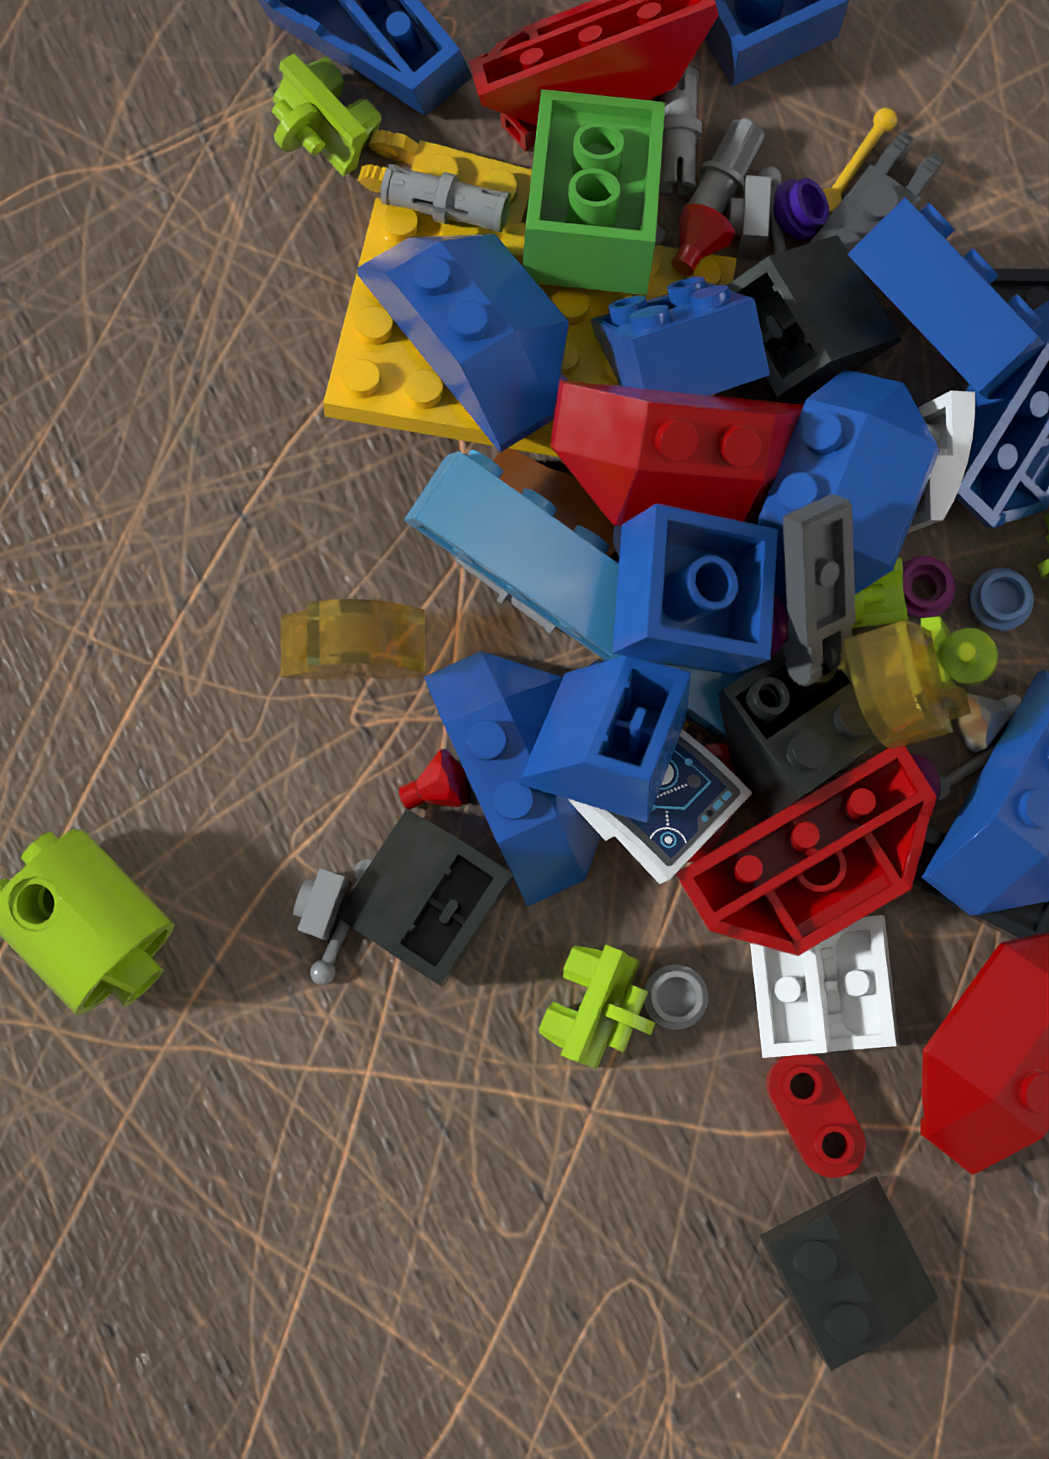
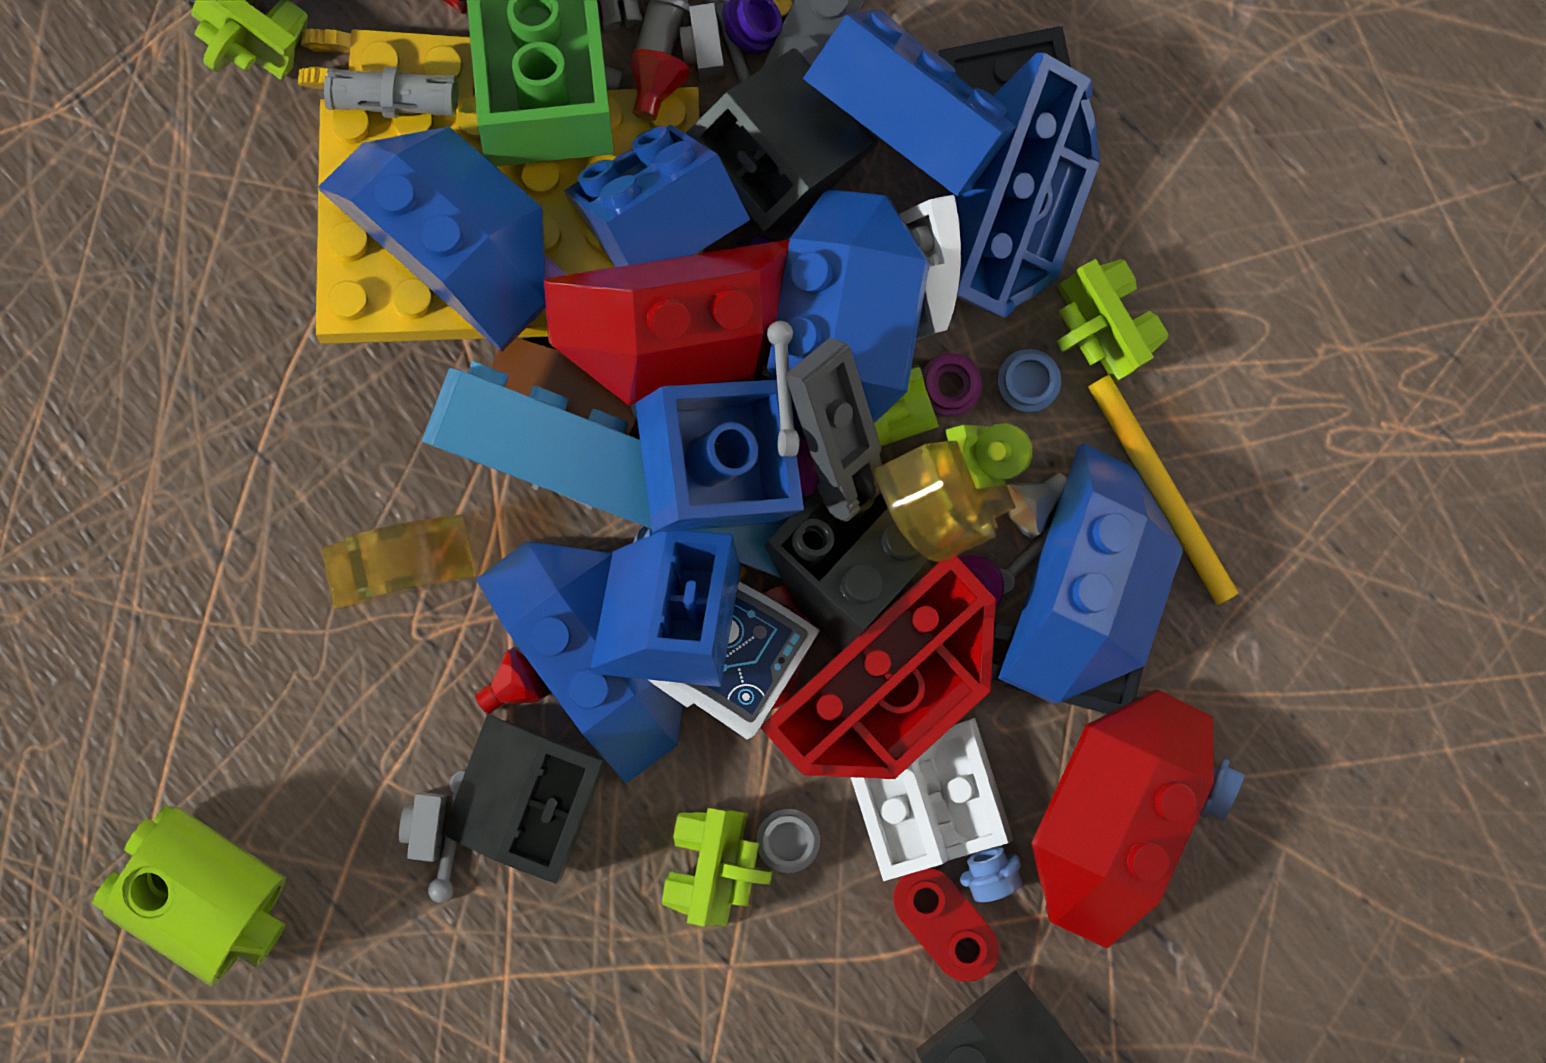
camera: 15 degrees left, 5 degrees up
none -> light grey hinge [767,320,799,457]
none -> medium blue plate [960,847,1022,902]

